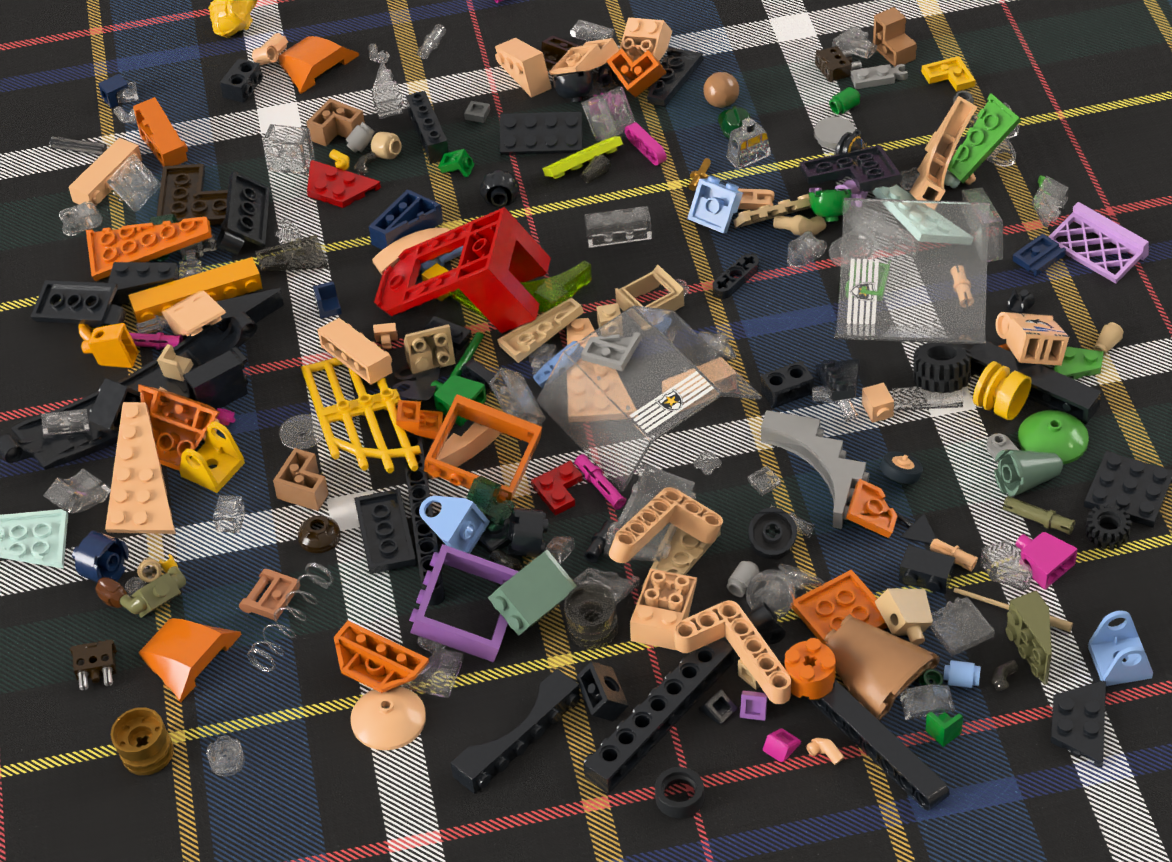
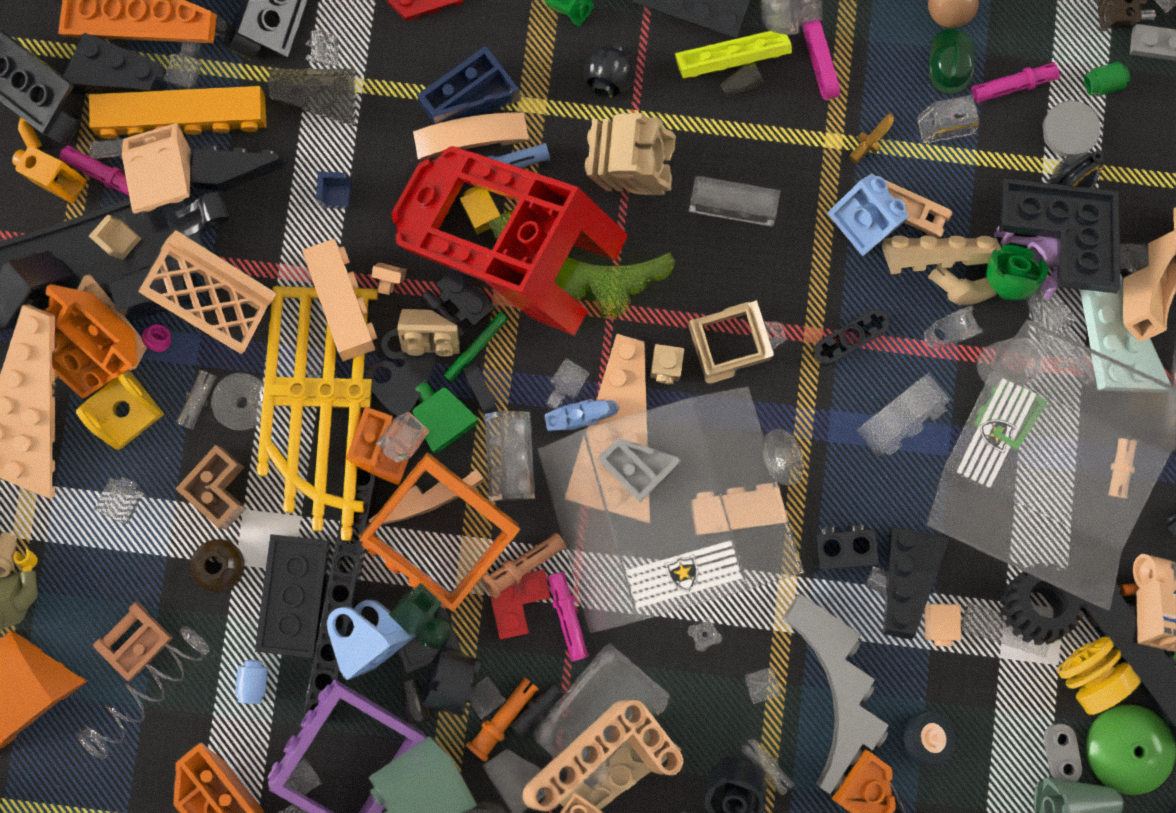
camera: 15 degrees right, 35 degrees up
tan wing [497,297,584,363] -> none
none -> light nougat fence [138,230,276,354]
none -> clear pin [176,369,217,429]
none -> light blue brick [235,660,268,704]
none -> clear brick [376,412,429,463]
none -> orange pin [466,677,539,762]
none -> nougat pin [481,533,566,599]
none -> tan piece [585,113,676,195]
none -> clear brick [856,373,950,456]
none -> dark pink pin [972,62,1060,104]

